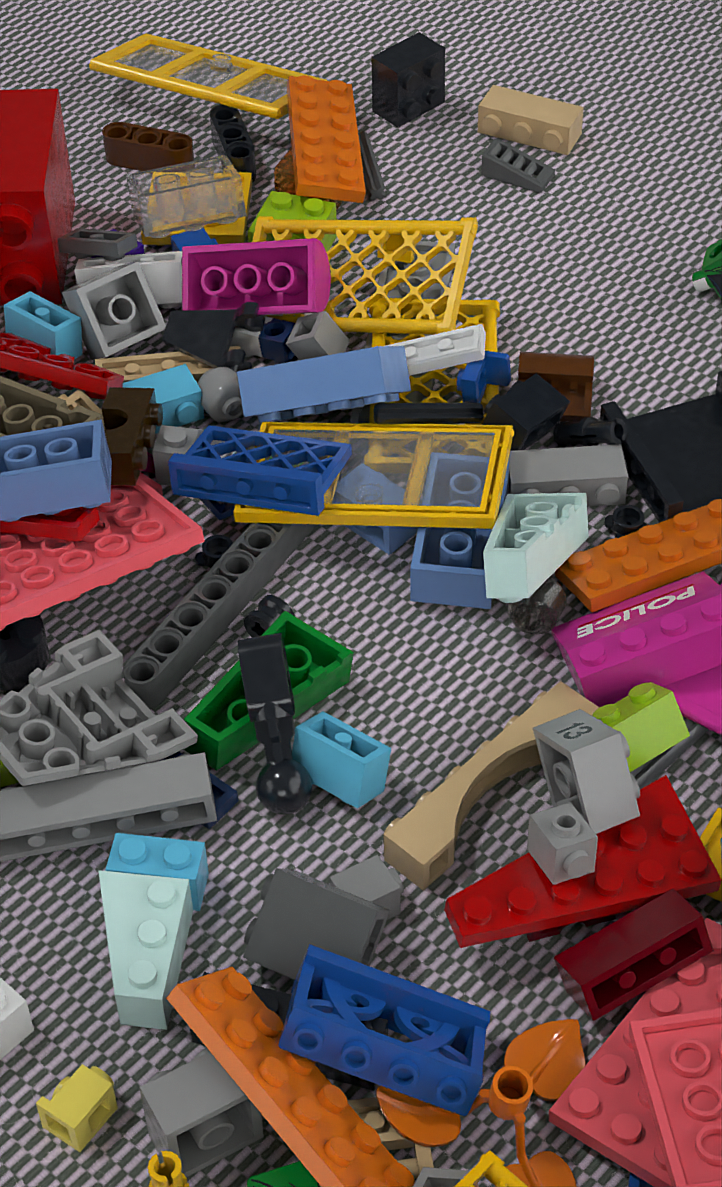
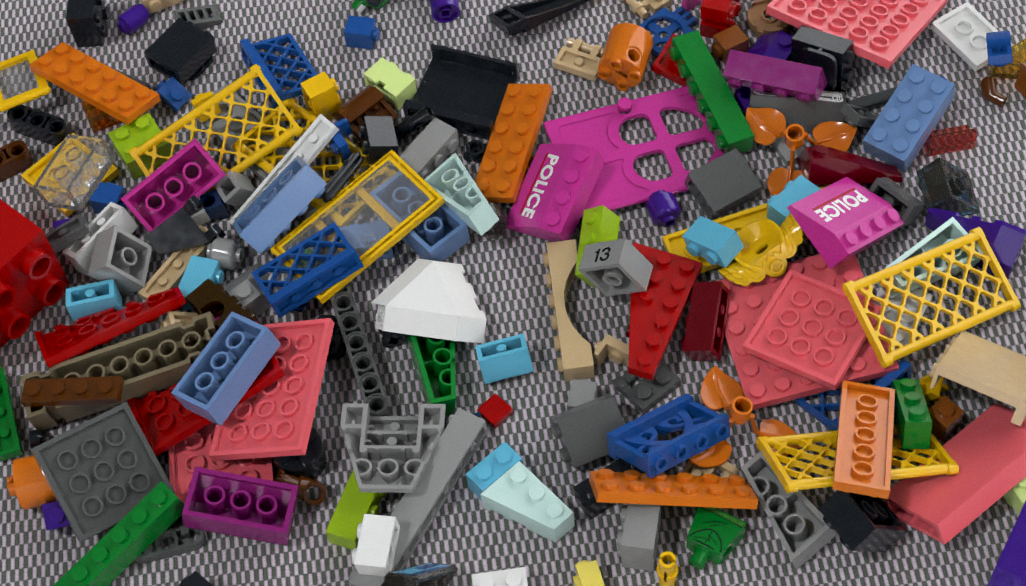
camera: 45 degrees left, 10 degrees up
black beam [238,633,312,815] -> none
light grey brick [527,802,598,885] -> none
none -> dark purple brick [117,3,151,35]
none -> black brick [144,17,217,85]
none -> blue bracket [155,76,192,112]
none -> blue fence [240,33,317,109]
none -> yellow brick [300,71,342,121]
none -> black plate [326,334,346,362]
none -> blue brick [344,15,380,50]
none -> yellowish green brick [363,57,417,111]
none -> white panel [371,258,487,343]
none -> red tile [477,393,513,429]
none -> tan bracket [593,334,629,366]
none -> dark grey plate [612,361,681,415]

